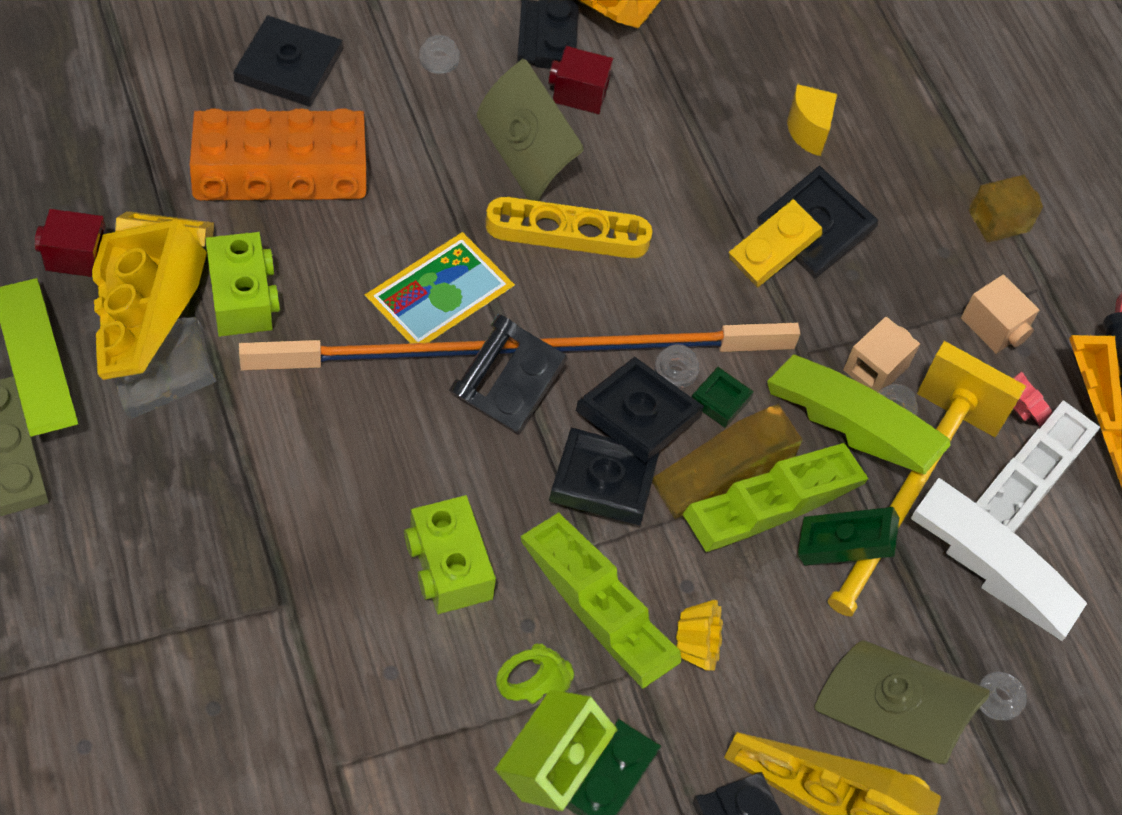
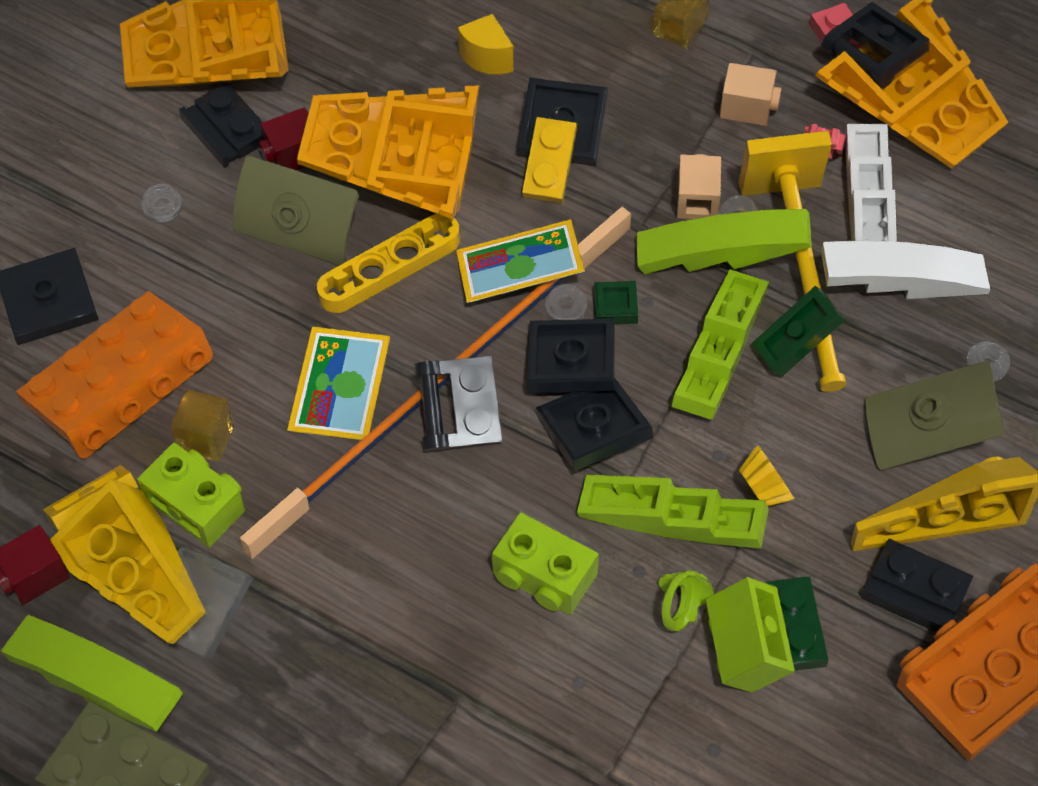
camera: 30 degrees left, 0 degrees up
clear yellow slope [652,403,803,519] -> none
none -> clear yellow brick [171,389,234,462]
none -> light orange wedge [297,85,479,219]
none -> sticker [456,219,585,303]

